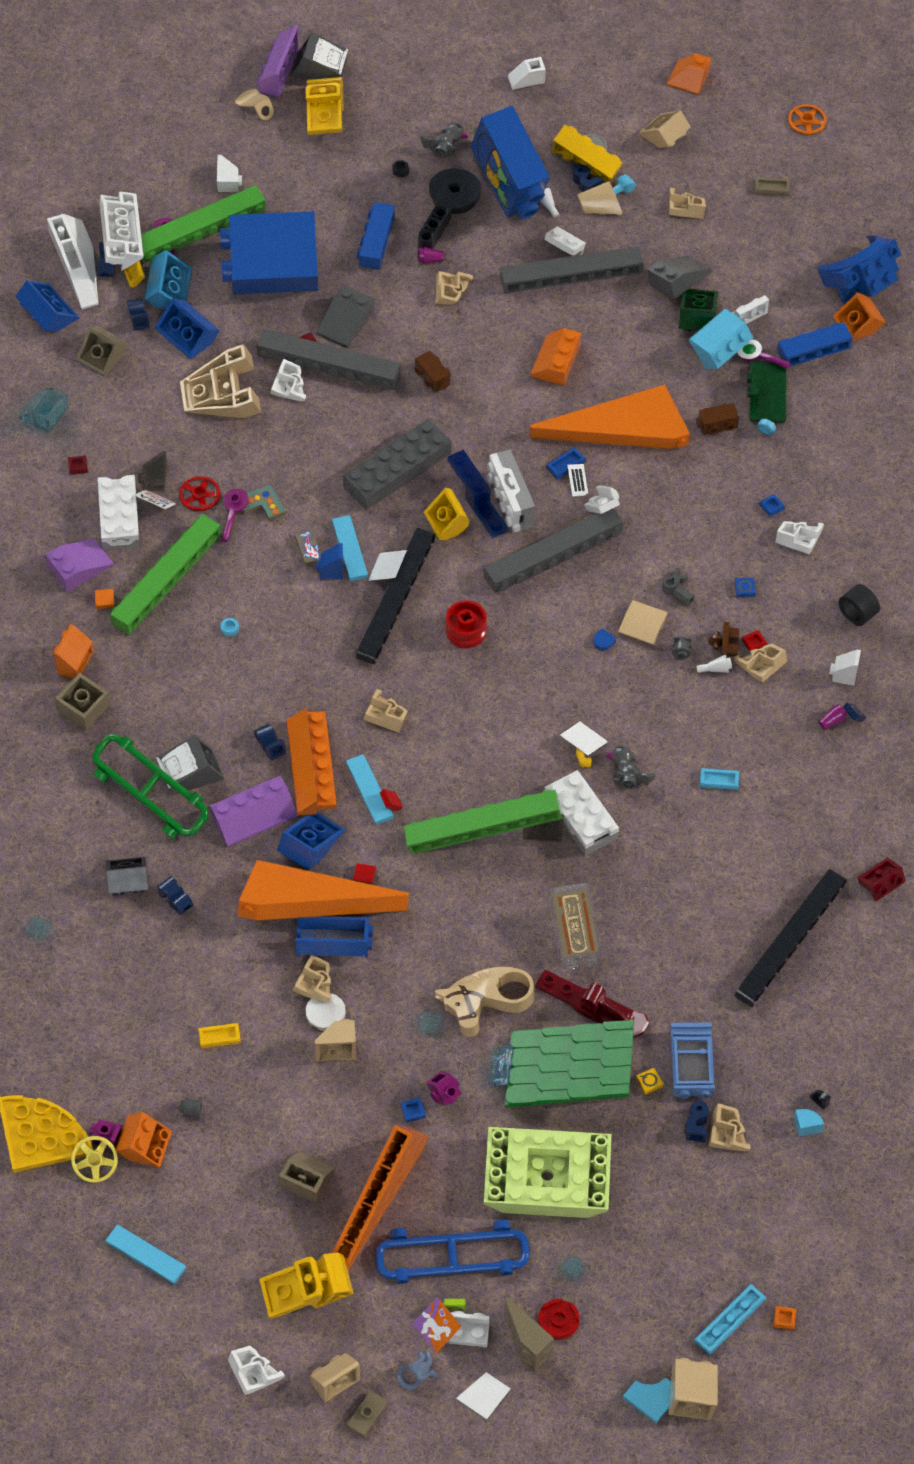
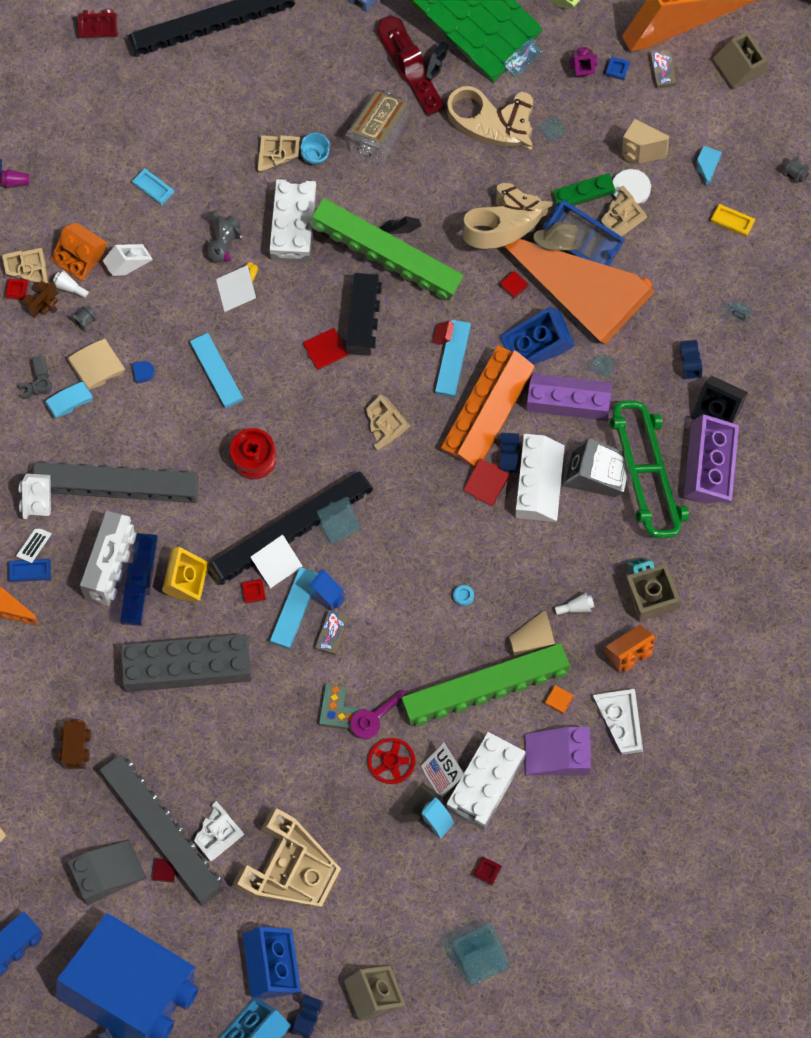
camera: 140 degrees left, 10 degrees up
none -> medium azure slope [45,382,93,418]
none -> orange slope [51,222,107,281]
none -> white slope [103,244,152,276]
none -> medium azure tile [190,333,243,409]
none -> red tile [242,579,266,604]
none -> tan slope [258,135,300,172]
none -> medium azure hair [300,132,330,165]
none -> red piece [303,328,349,370]
none -> clear light blue piece [317,497,361,544]
none -> black brick [346,273,382,356]
none -> black slope [379,216,421,234]
none -> medium azure slope [421,797,454,839]
none -> black slope [426,41,449,81]
none -> tan animal [463,183,553,249]
none -> red piece [464,458,510,506]
none -> tan slope [509,611,555,657]
none -> white slope [516,434,565,522]
none -> dark tan piece [533,222,577,250]
none -> green plate [553,173,616,206]
none -> white cone [555,592,595,615]
none -> clear light blue tile [590,355,614,378]
none -> white wing [593,689,643,755]
none -> teal tile [625,557,655,574]
none -> tile [650,49,676,88]
none -> medium lavender slope [684,414,739,503]
none -> medium azure slope [696,146,722,185]
none -> clear light blue tile [729,301,752,323]

